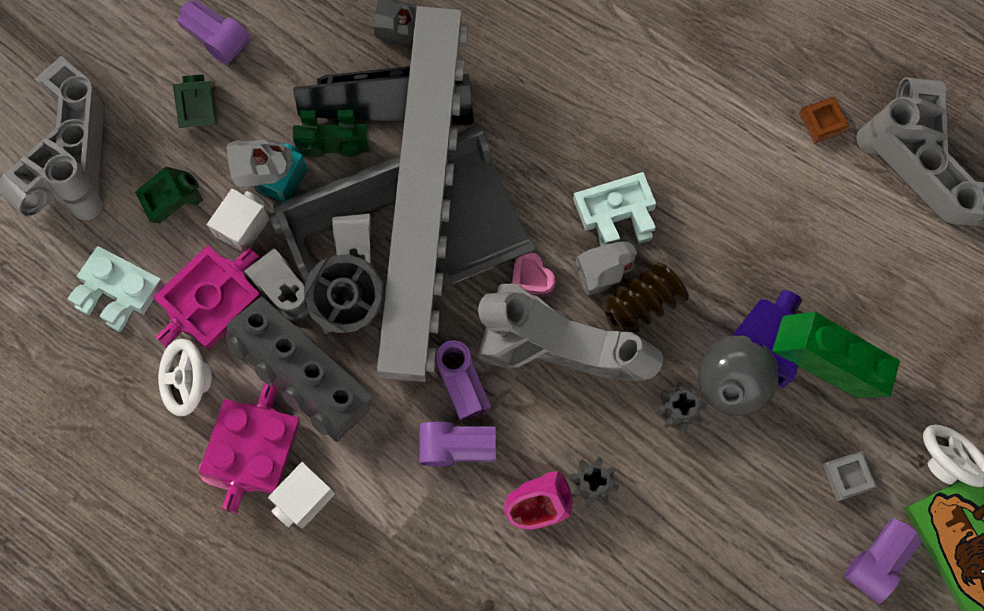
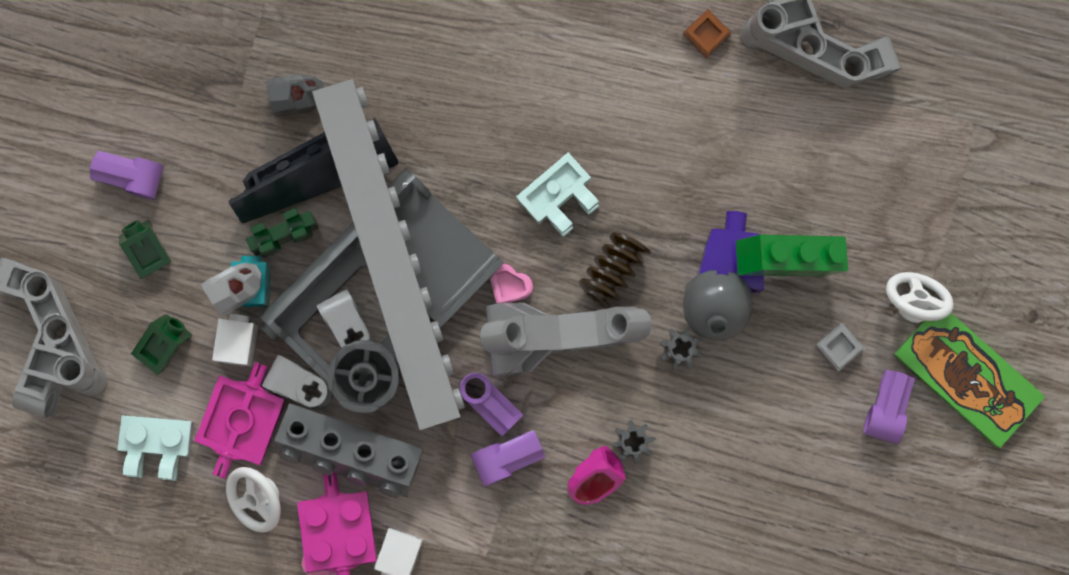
camera: 25 degrees left, 10 degrees up
light grey rock [575,241,637,296] -> none

